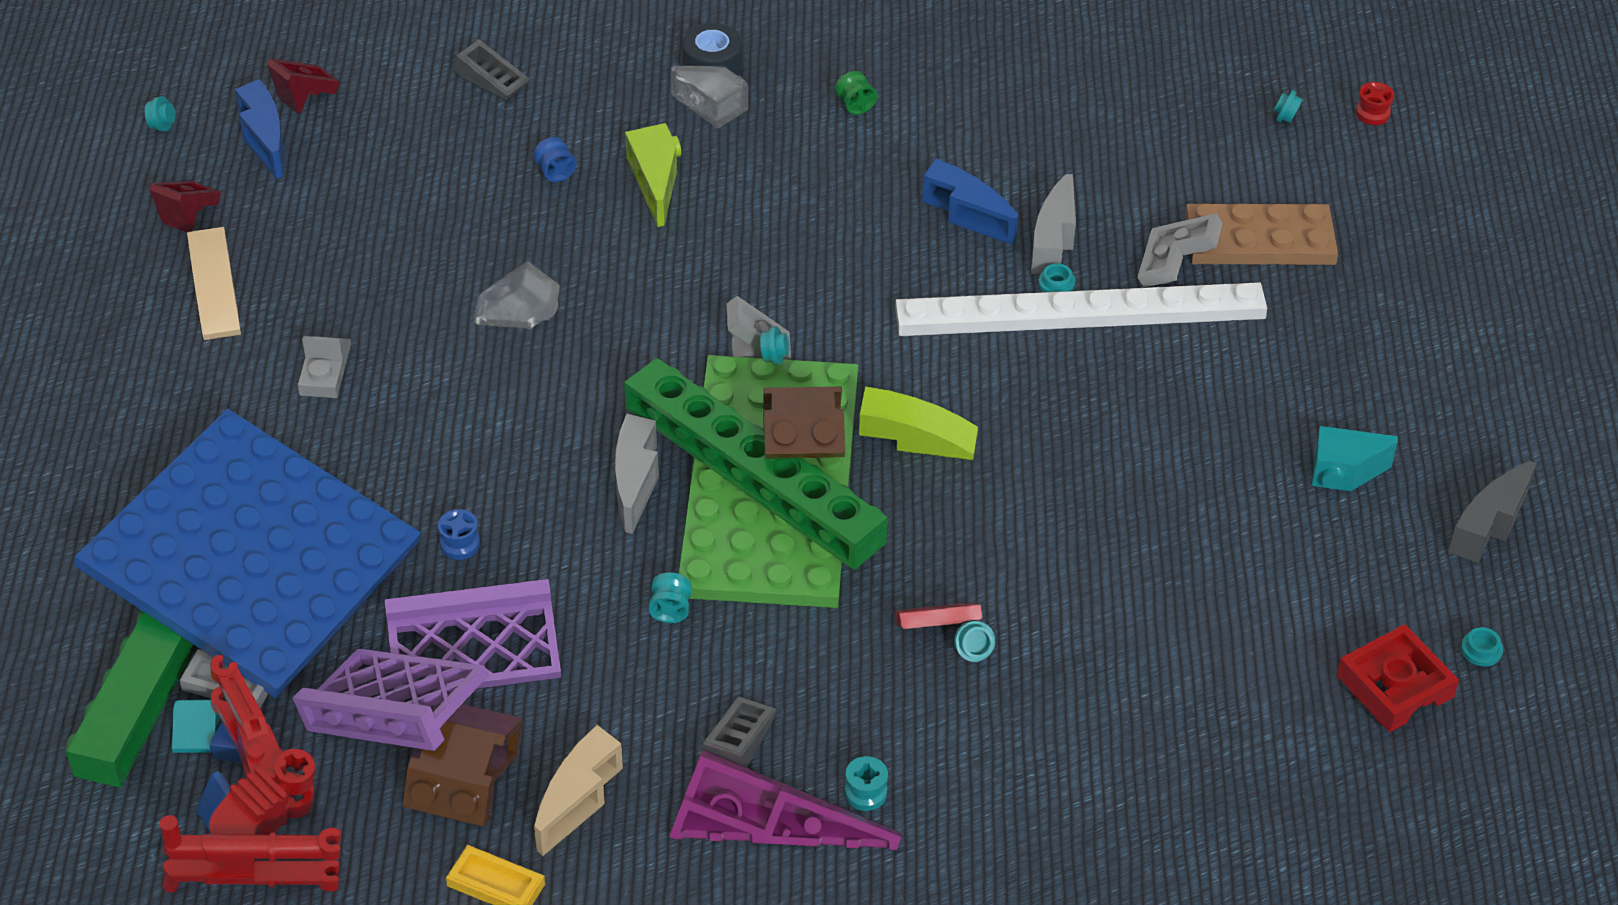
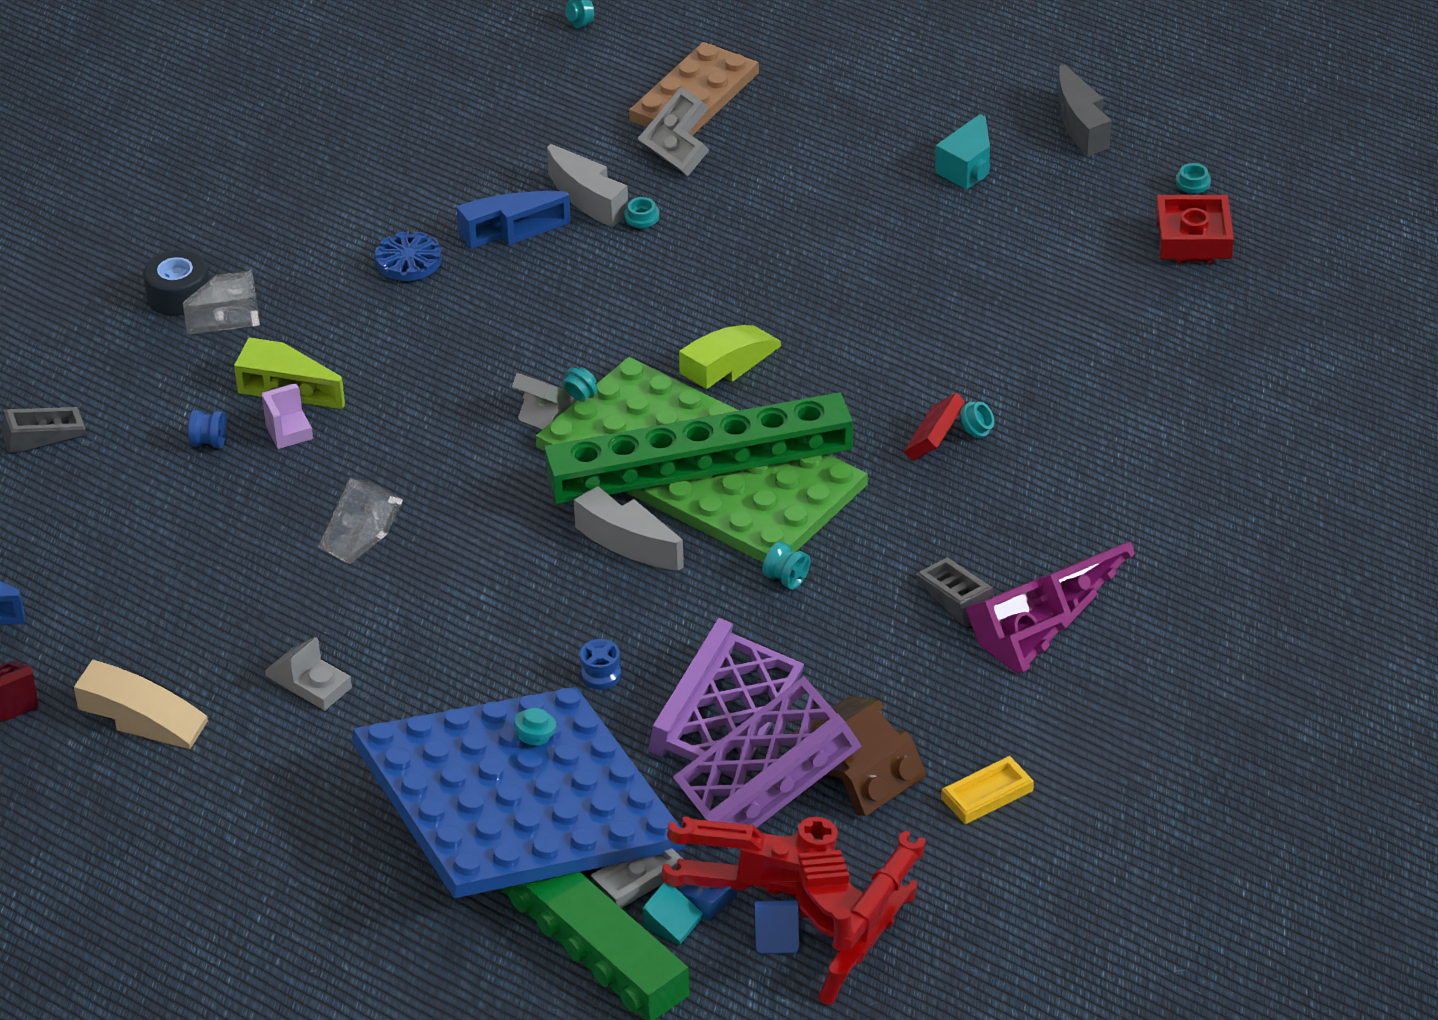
camera: 55 degrees left, 5 degrees down
tan slope [534,725,623,856] -> none
reddish brown piece [763,386,845,459] -> none
green wheel [835,71,877,115] -> none
teal wheel [845,756,888,811] -> none
white plate [895,282,1267,336] -> none
none -> lavender panel [261,384,313,449]
none -> blue wheel [375,231,442,281]
none -> teal plate [514,708,556,745]

